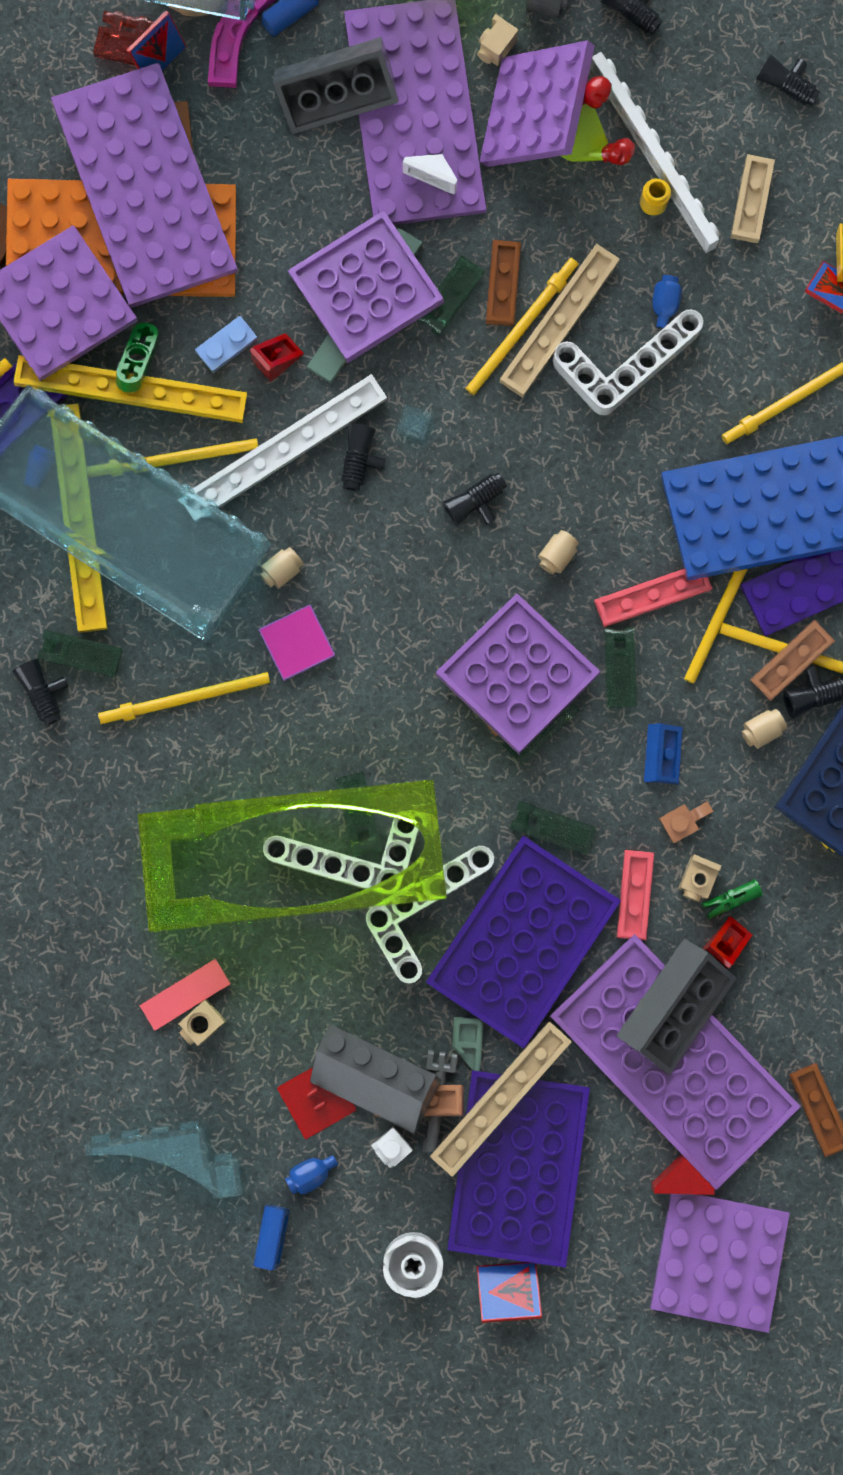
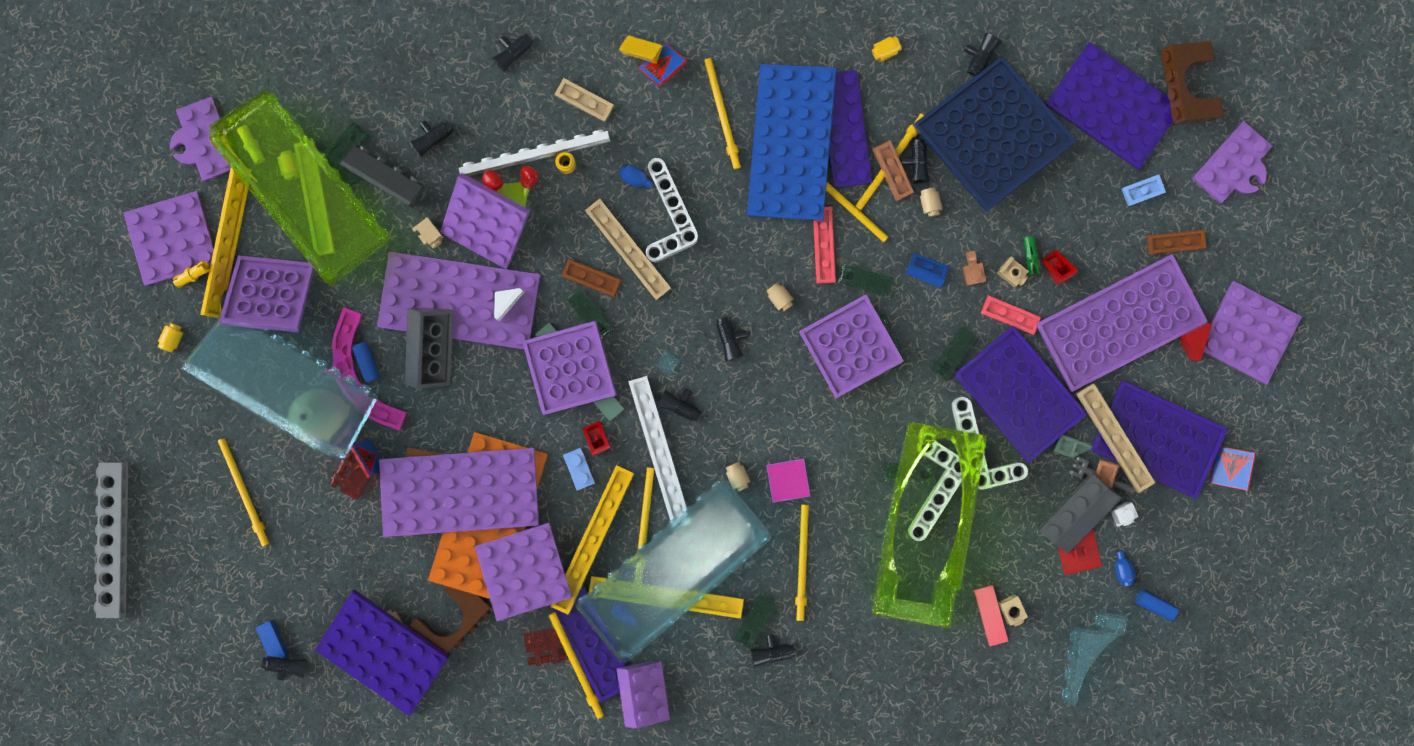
camera: 70 degrees left, 5 degrees up
green beam [116,323,158,393] -> none
white brick [383,1232,443,1298] -> none
yellow bar [465,258,579,396] -> none
dark grey slope [616,939,737,1075] -> none

